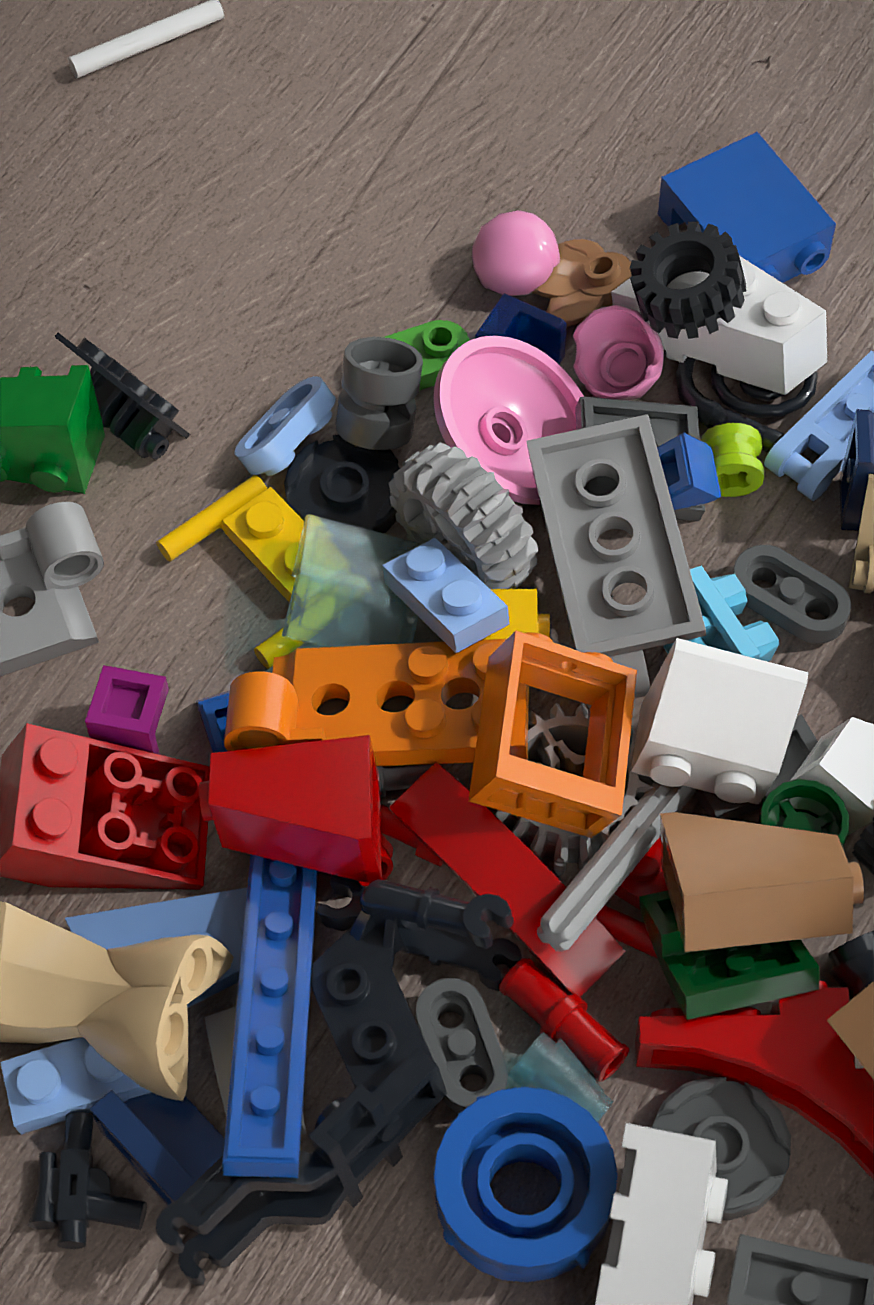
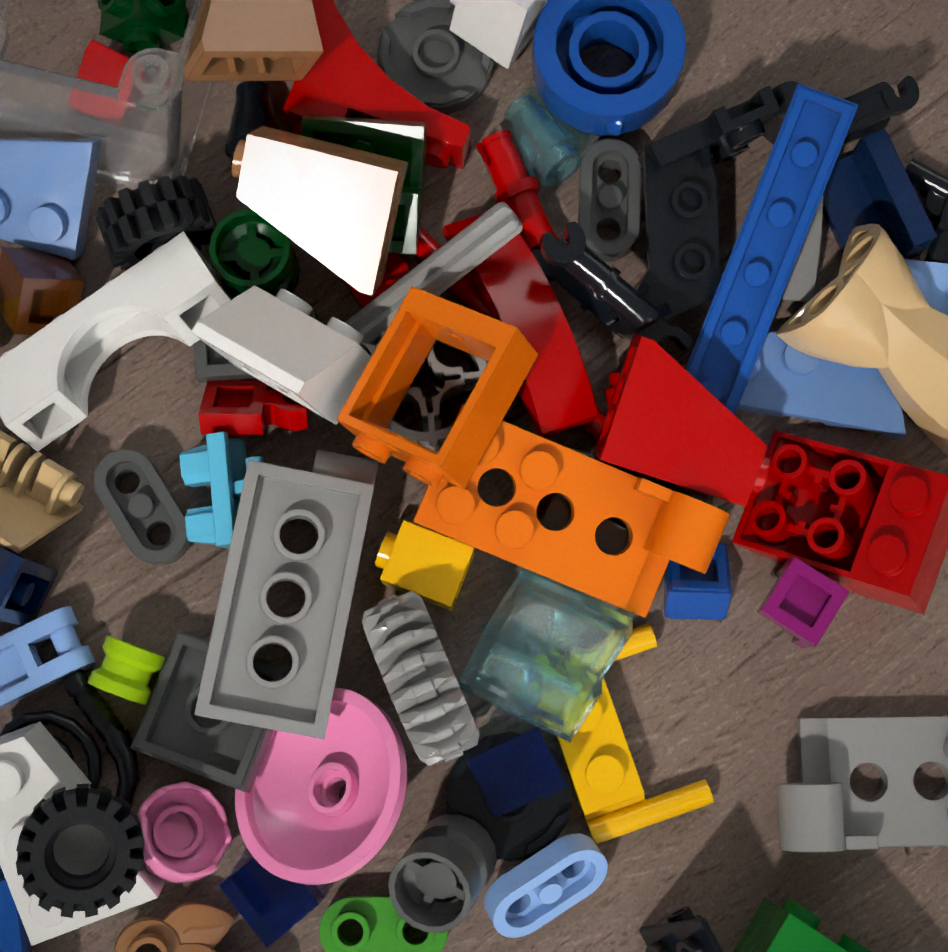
camera: 160 degrees left, 20 degrees up
light blue plate [382,538,510,653] -> none
blue slope [657,433,721,510] -> none
none -> clear blue panel [467,726,567,817]

